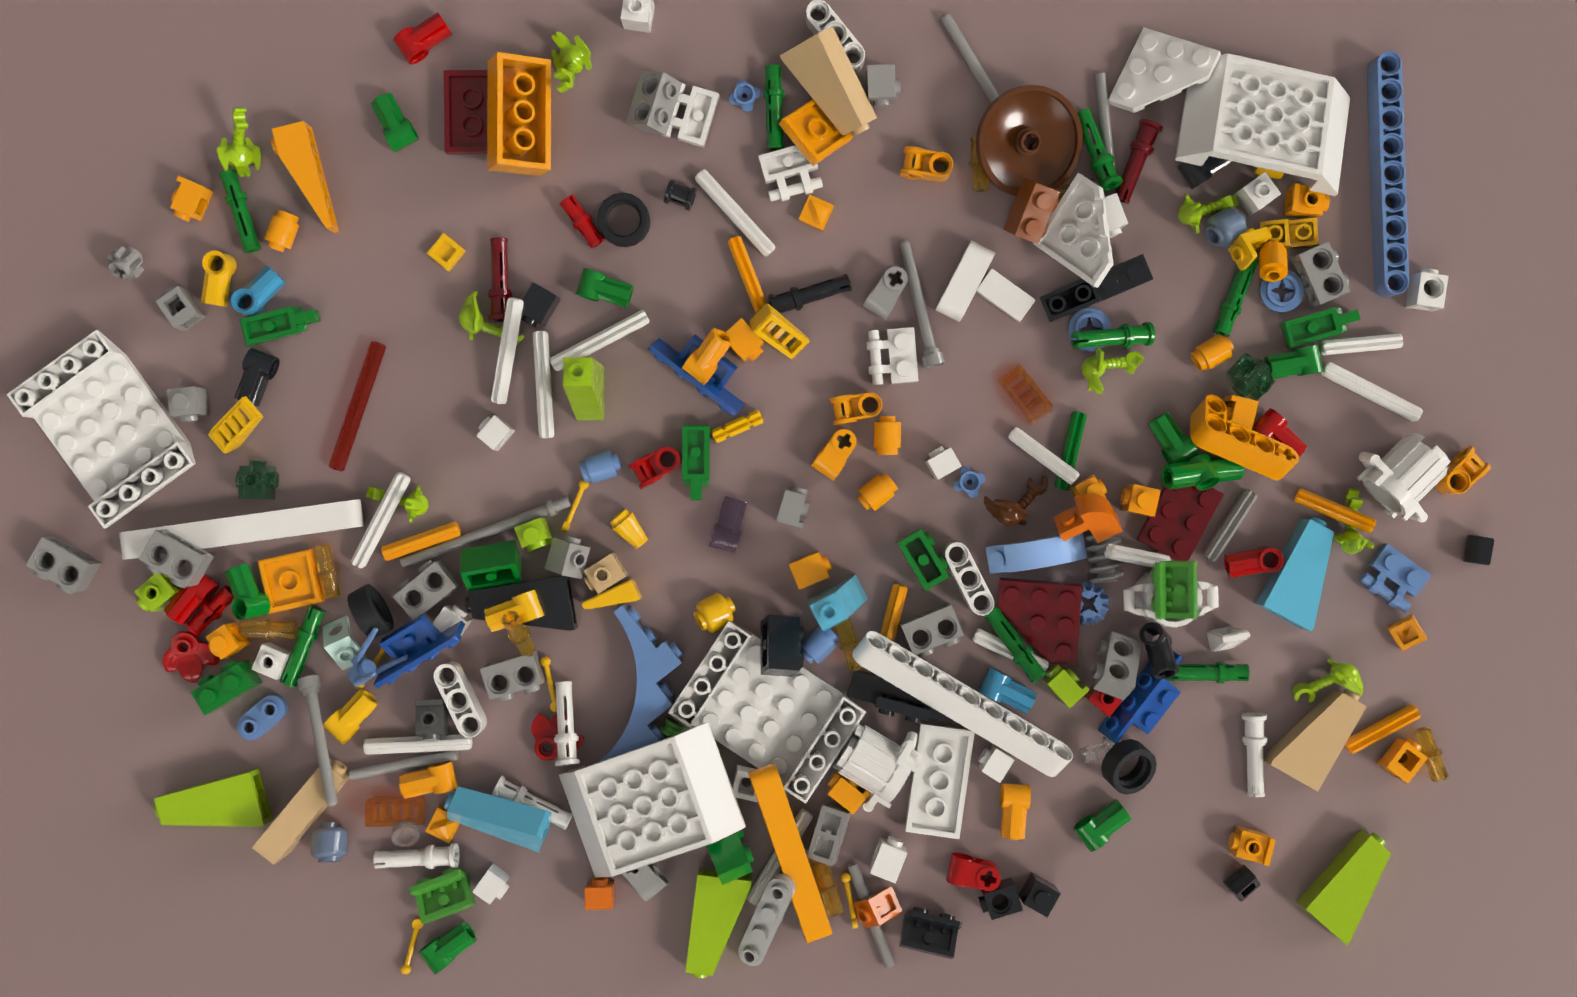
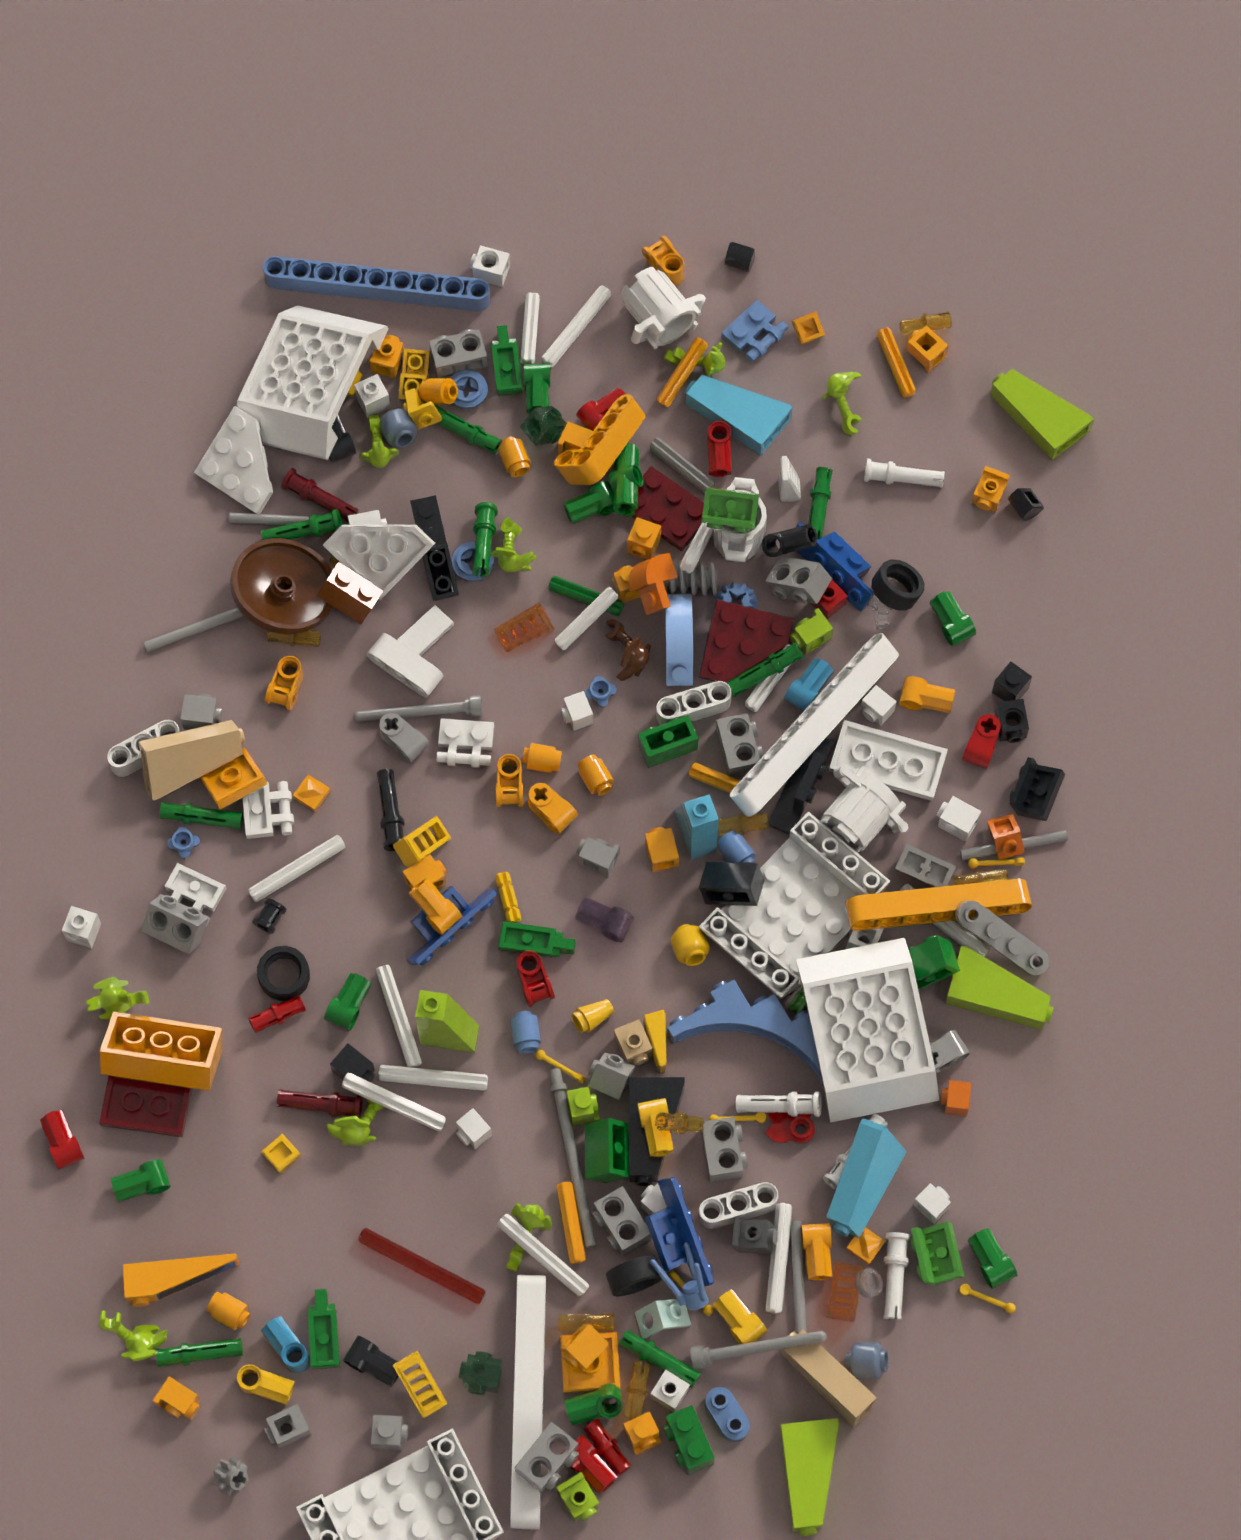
camera: 80 degrees left, 20 degrees down
red plate [162,631,219,683] -> none
light orange axle [728,236,767,313] -> none
light orange brick [826,771,870,815] -> none
tan slope [1264,689,1367,792] -> none
none -> light orange brick [560,1324,609,1369]

